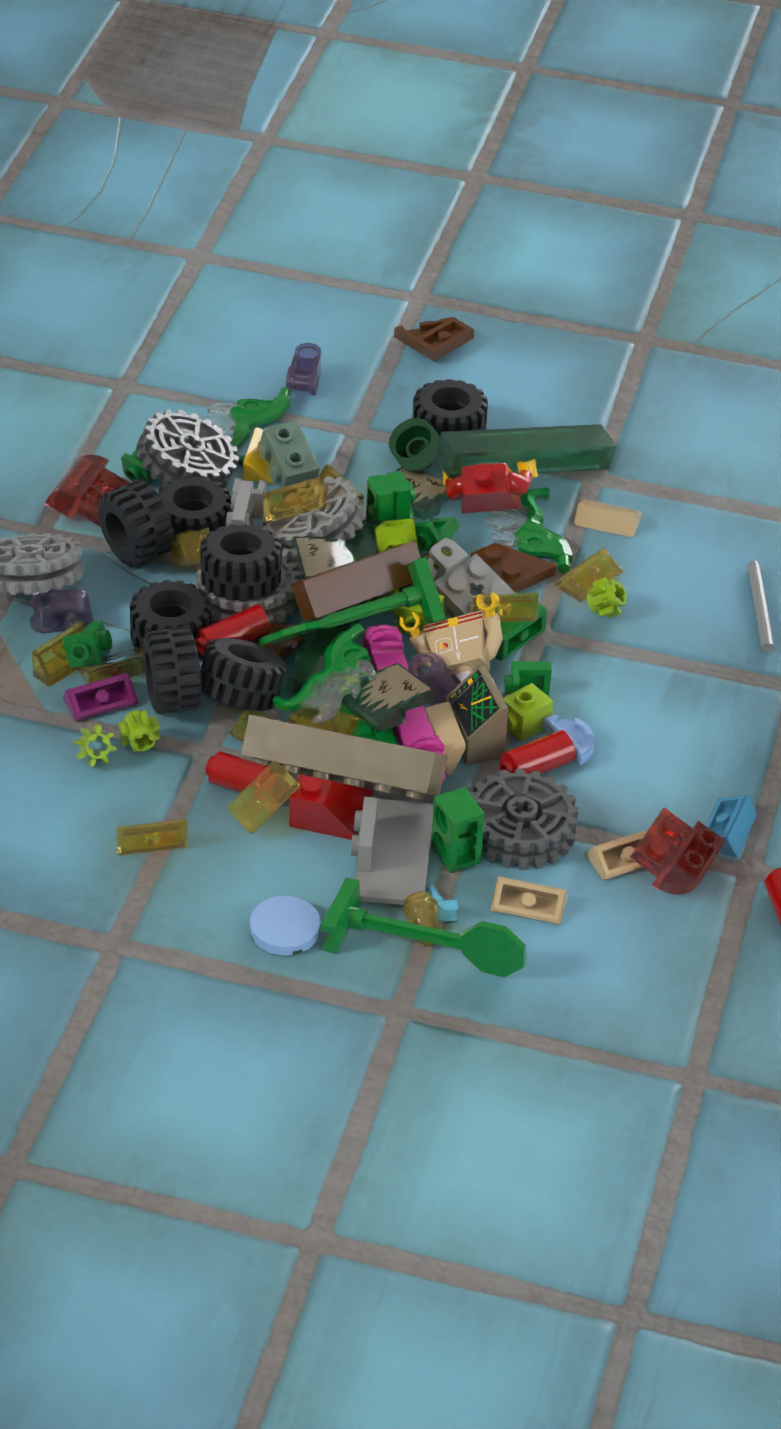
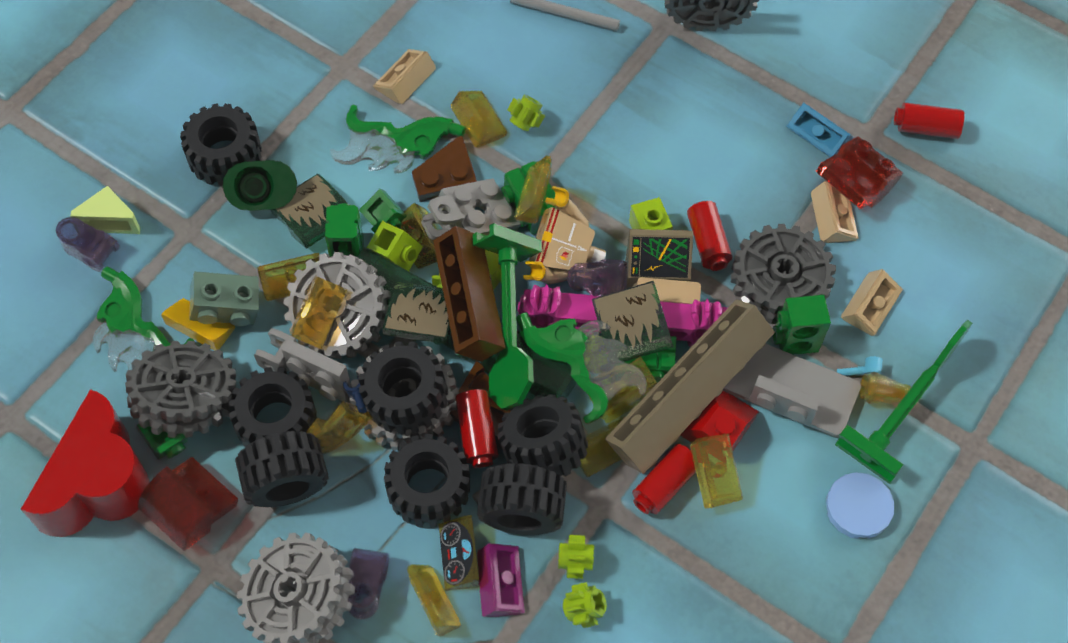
camera: 70 degrees left, 20 degrees up
green bracket [62,620,112,668] -> none
clear yellow slope [115,819,187,855] -> none
reddish brown wing [394,317,474,361] -> none
clear green brick [434,424,617,478] -> none
red torso [443,459,538,514] -> none
green bracket [504,661,552,695] -> none
light blue plate [542,715,594,766] -> none
none -> red brick [21,389,150,537]
none -> yellowish green slope [70,186,140,234]

